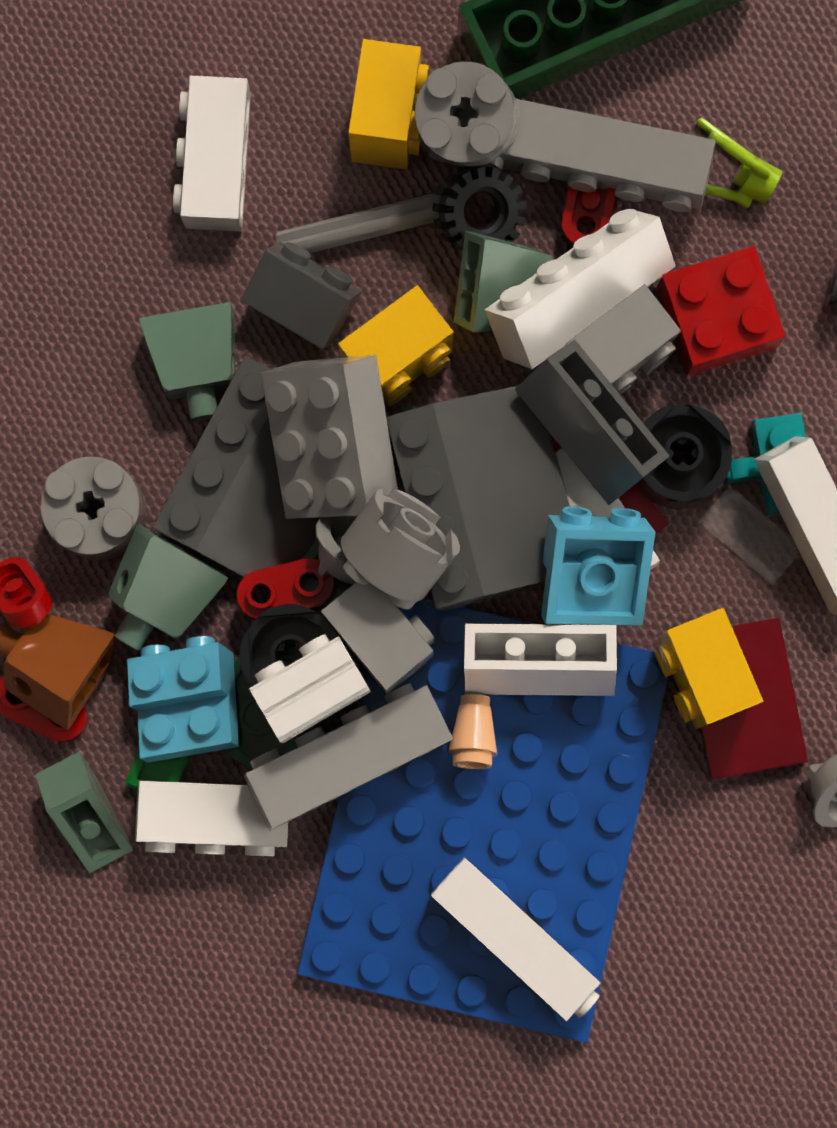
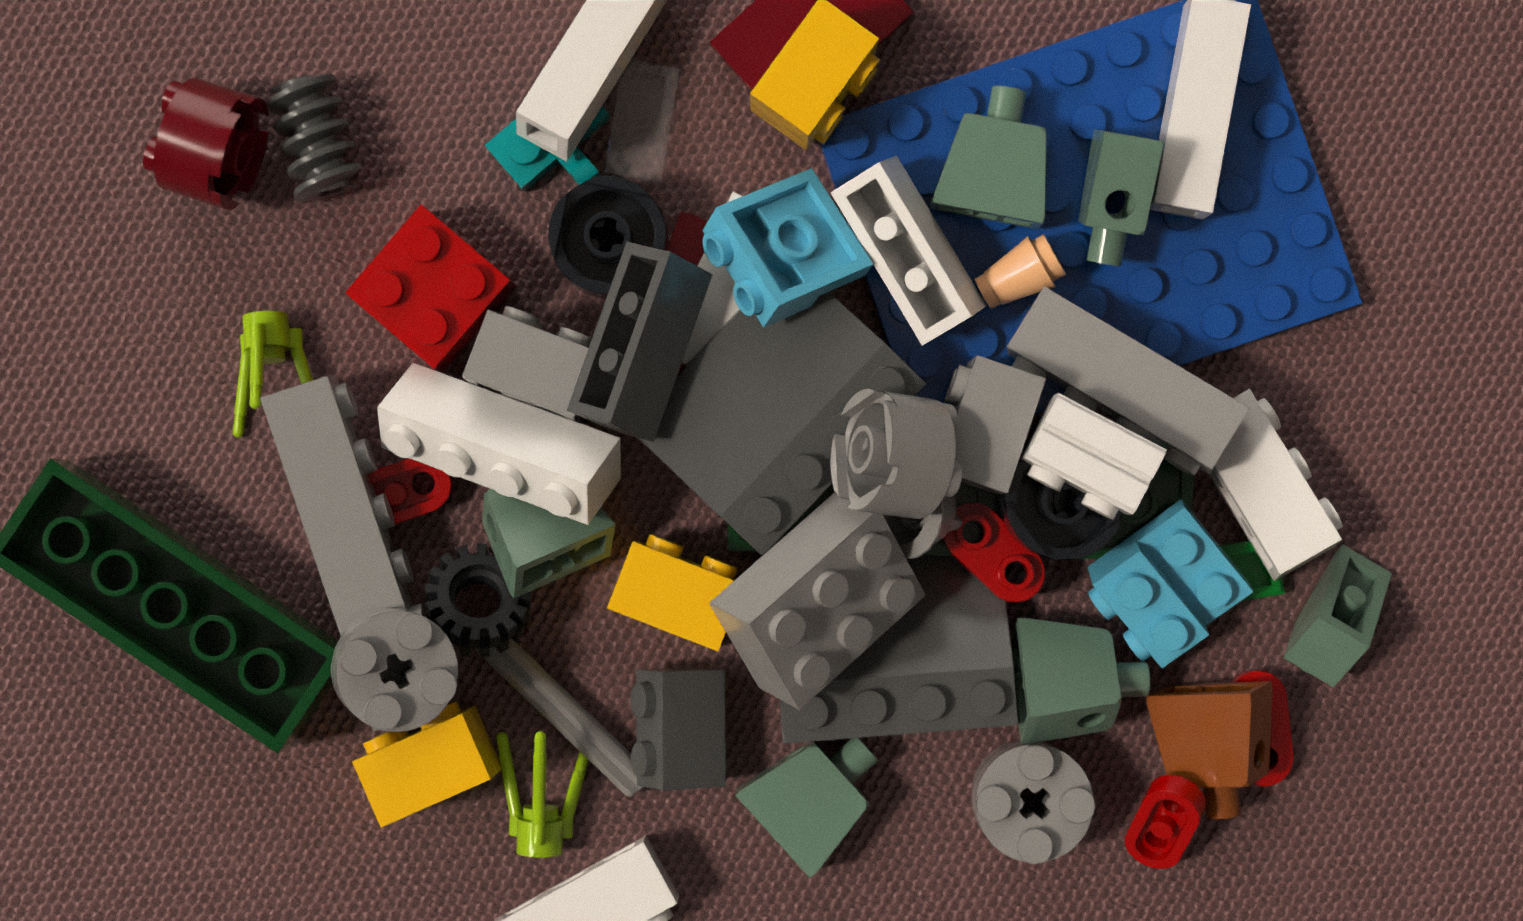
camera: 120 degrees left, 5 degrees up
none -> lime plant [496,731,589,858]
none -> sand green torso [929,86,1046,230]
none -> sand green torso [1078,129,1164,266]

